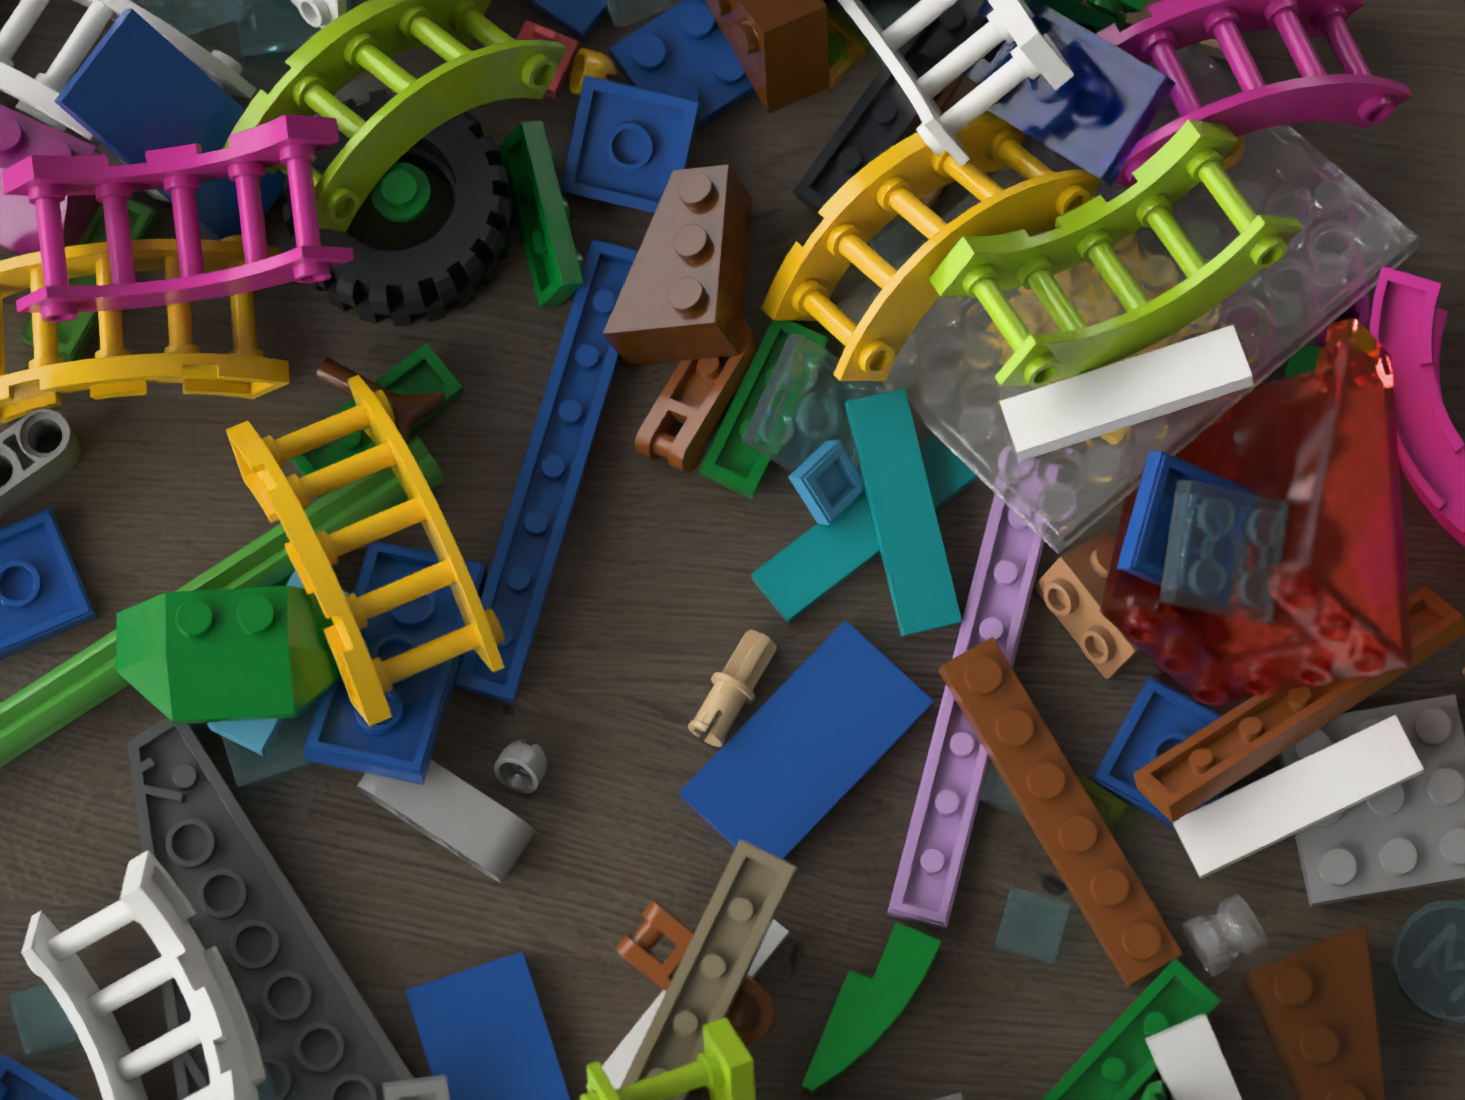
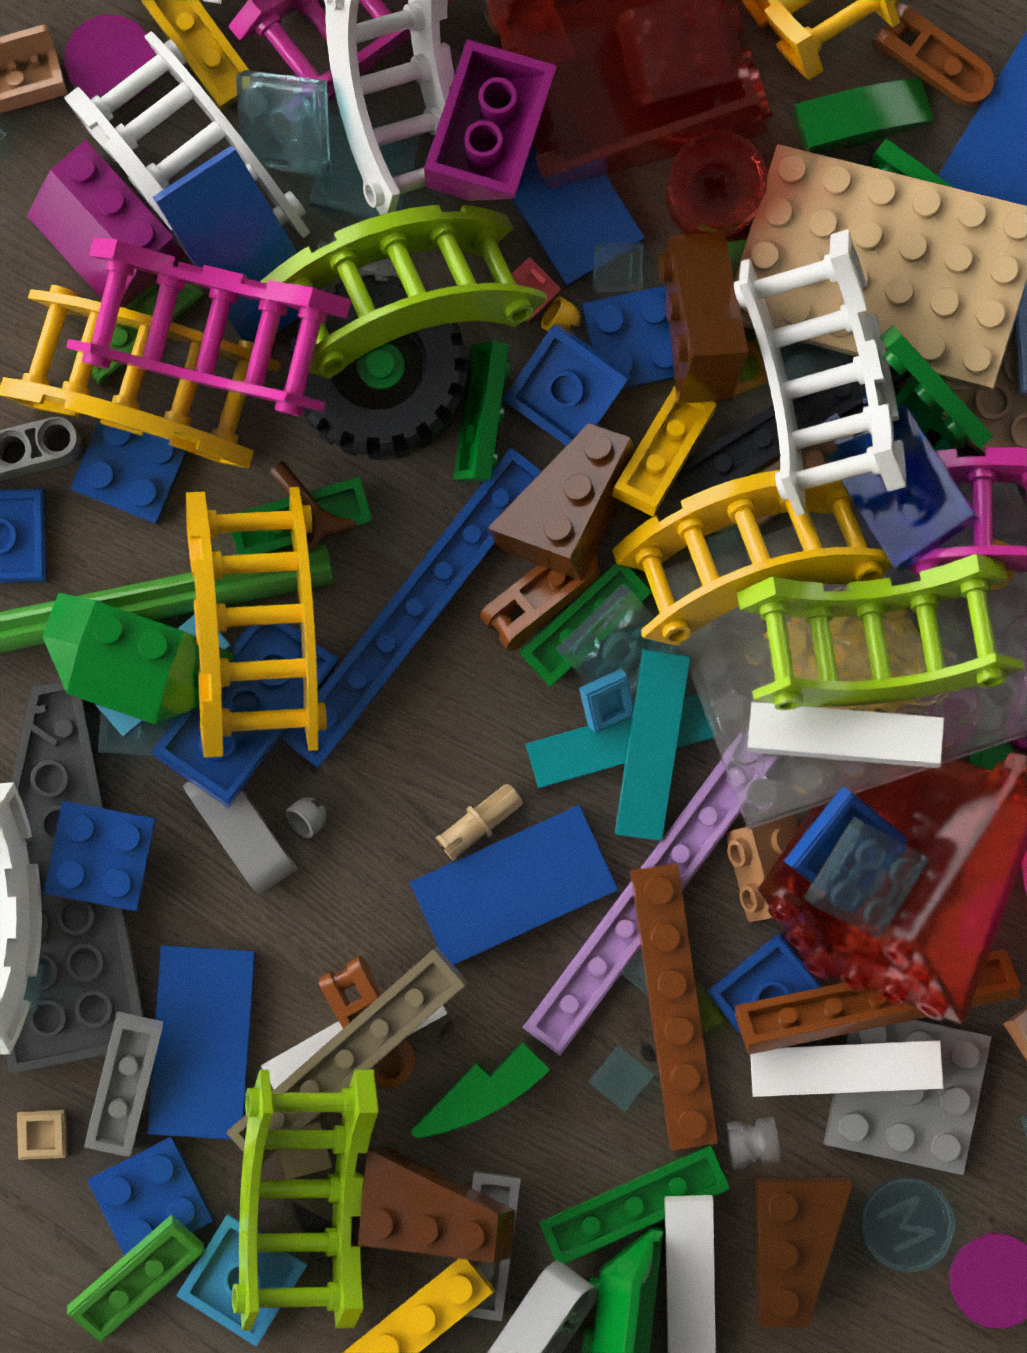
camera: 15 degrees right, 10 degrees up
none -> blue plate [44,801,157,911]
none -> blue plate [70,419,188,525]
none -> yellow plate [612,386,717,517]

